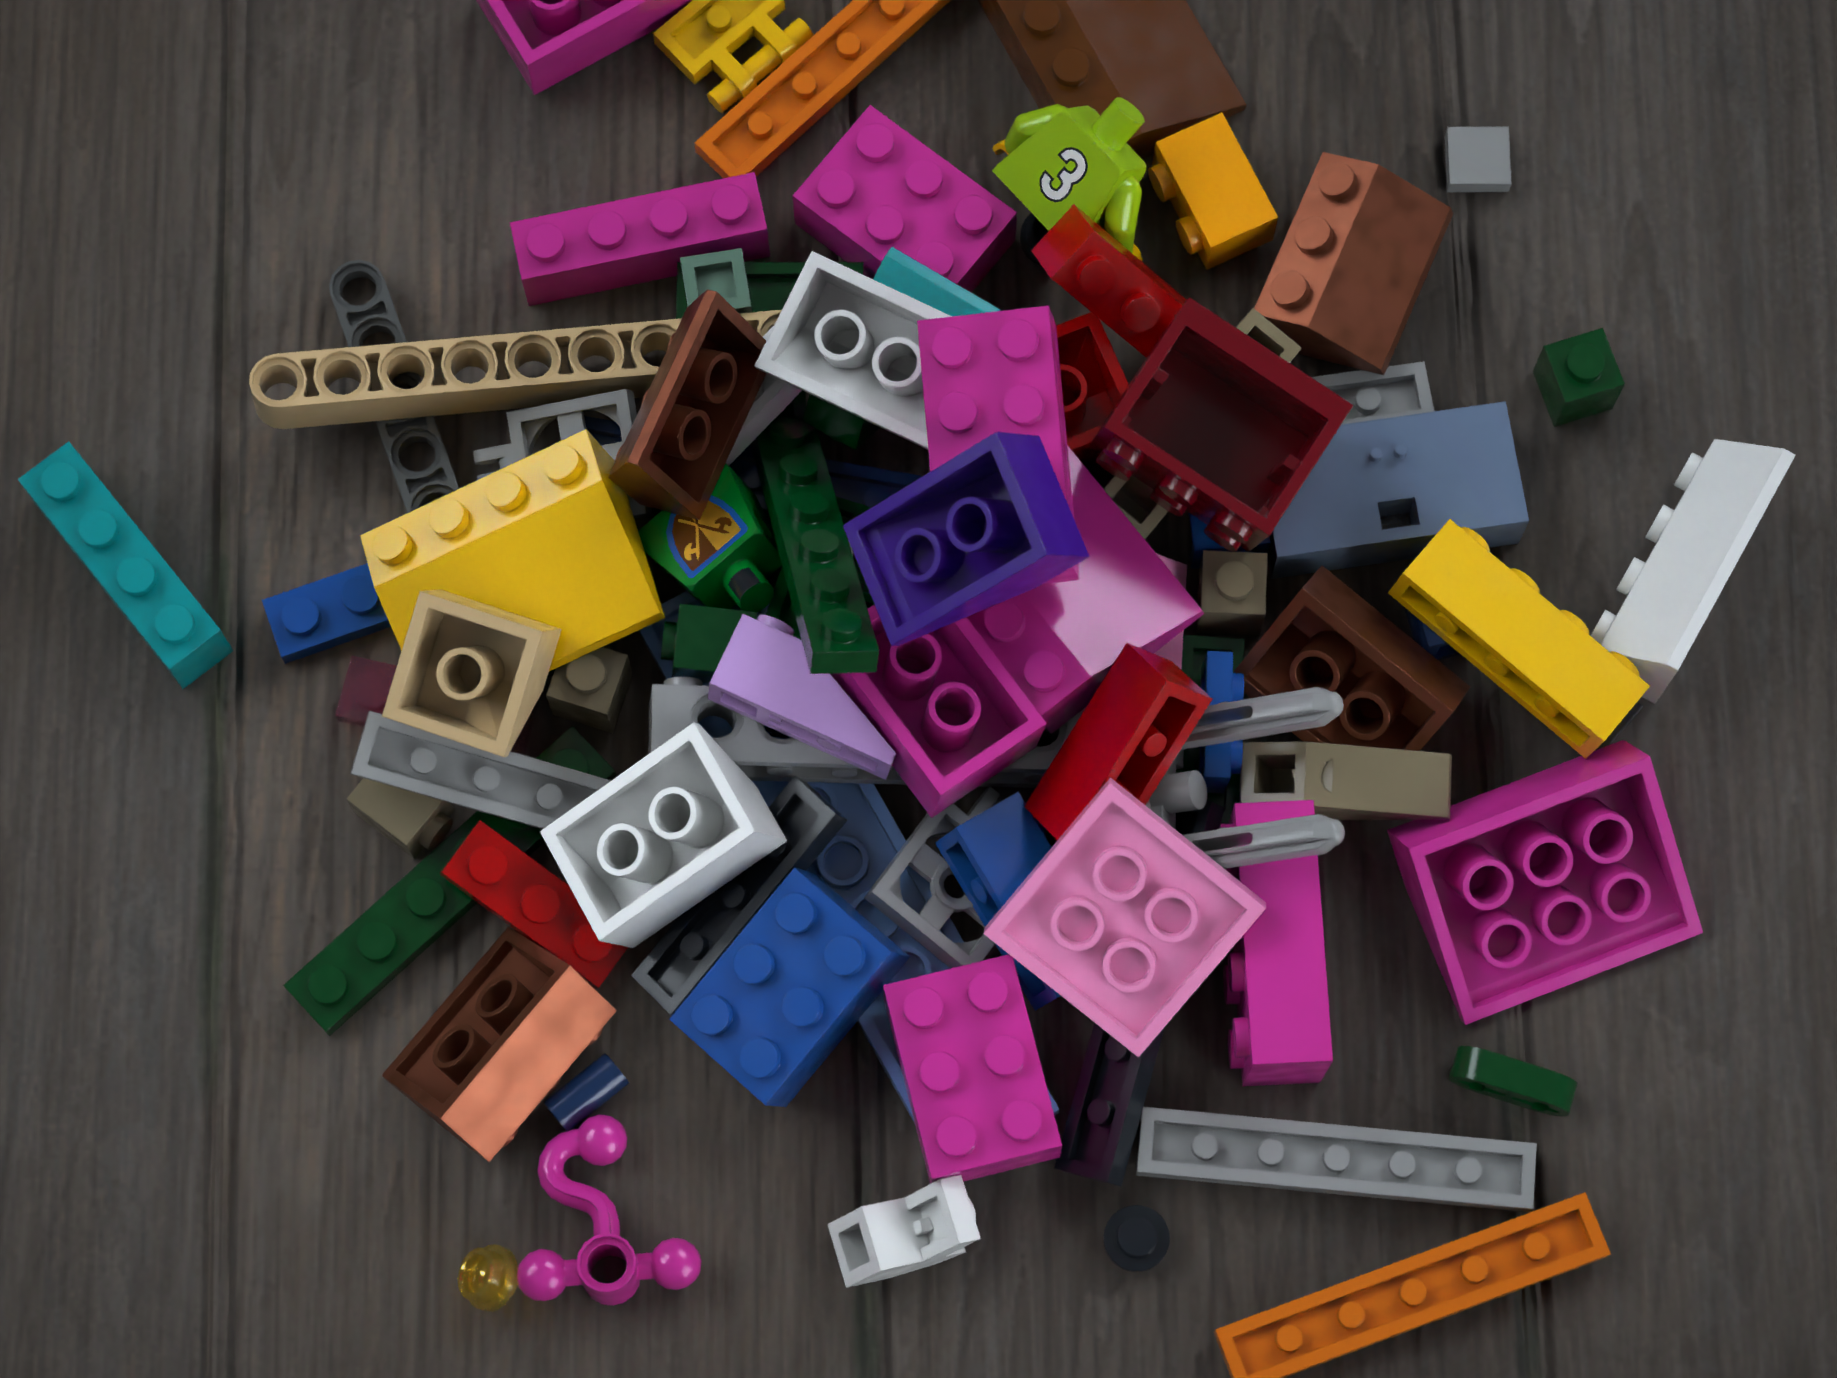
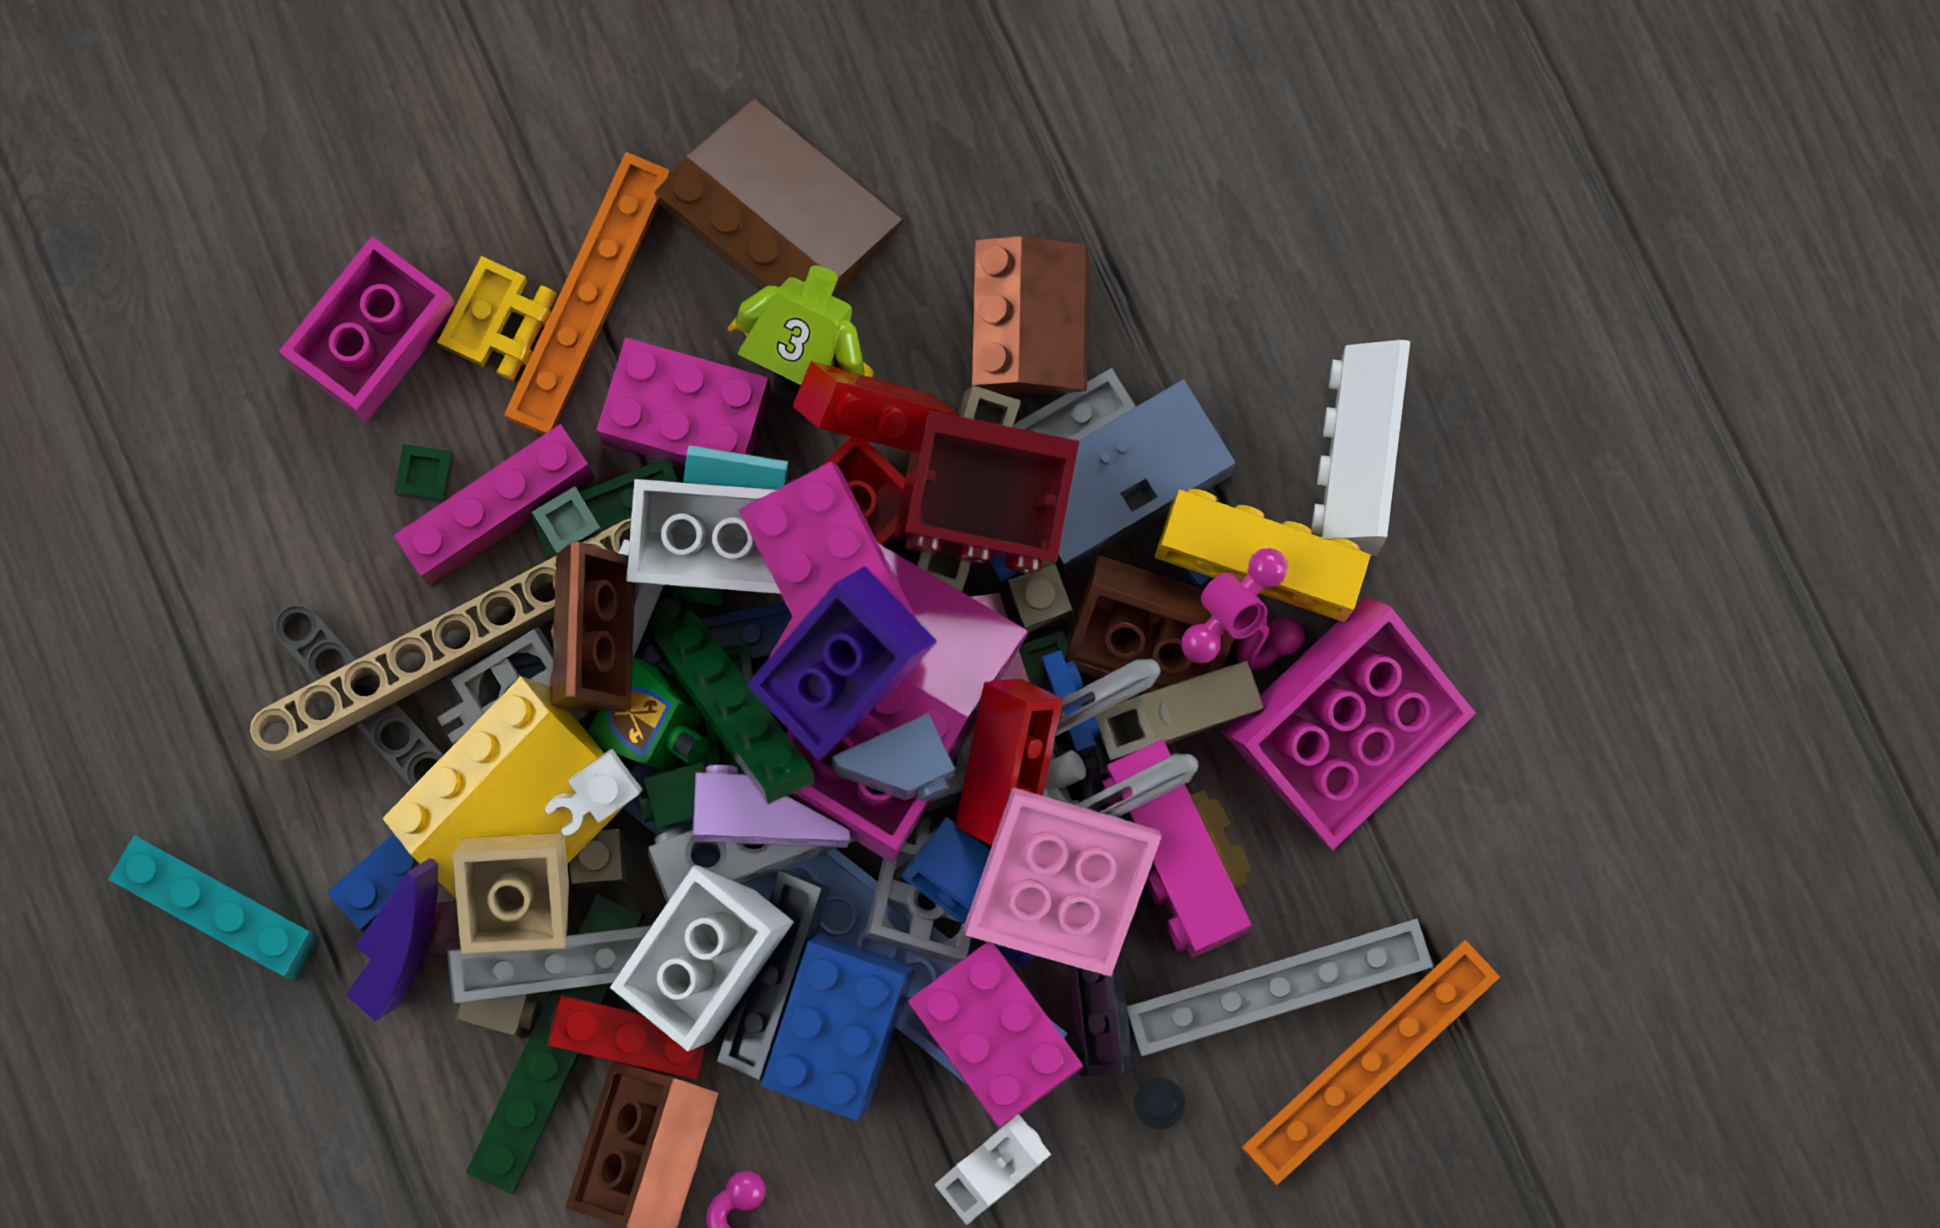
camera: 20 degrees left, 5 degrees up
dark blue piece [543,1053,629,1132] -> none
light orange brick [1148,112,1278,270] -> none
light grey tile [1445,127,1511,192] -> none
dark green beam [1449,1046,1577,1117] -> none
dark green brick [1533,328,1625,427] -> none
none -> dark purple slope [345,858,438,1021]
none -> dark green plate [394,444,454,503]
none -> white plate [545,749,642,836]
none -> sand blue slope [832,713,955,801]
none -> dark pink piece [1181,547,1305,671]
none -> clear yellow plate [1190,790,1251,891]

